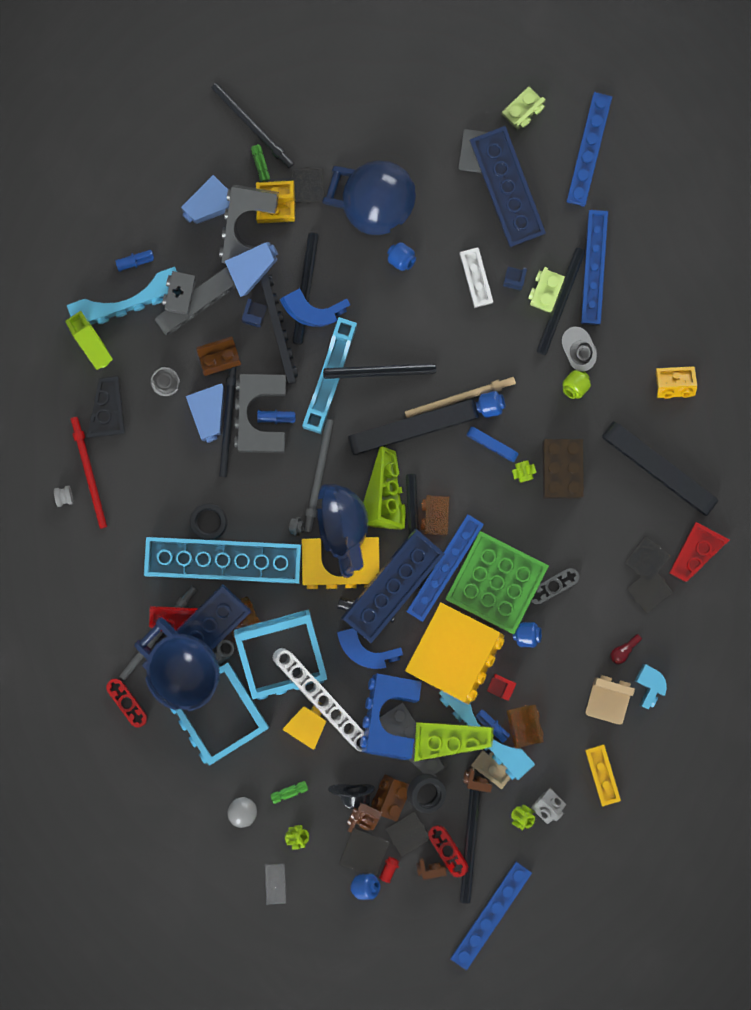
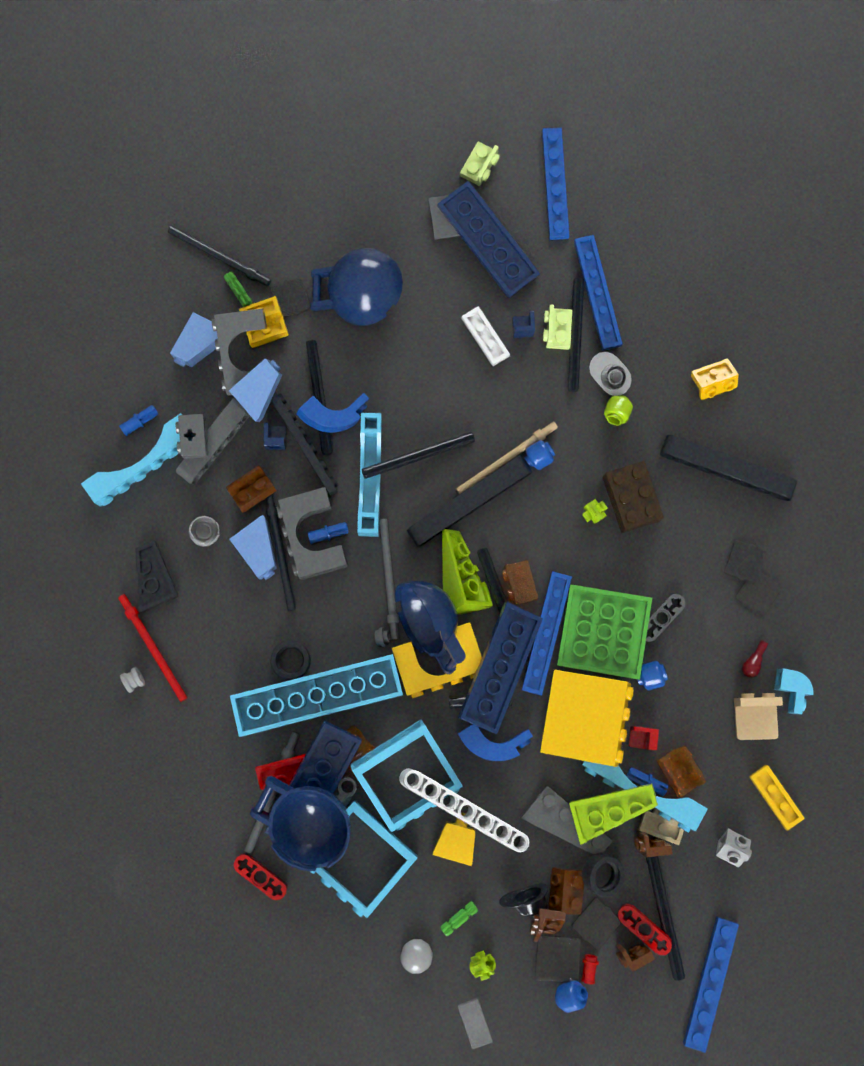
camera: 20 degrees left, 5 degrees down
lime window [65,311,113,370] -> none
blue arch [360,674,422,760] -> none
blue head [387,242,416,271] -> none
blue beam [466,426,519,462] -> none
lime gear [511,804,535,830] -> none
red wing [669,522,730,582] -> none

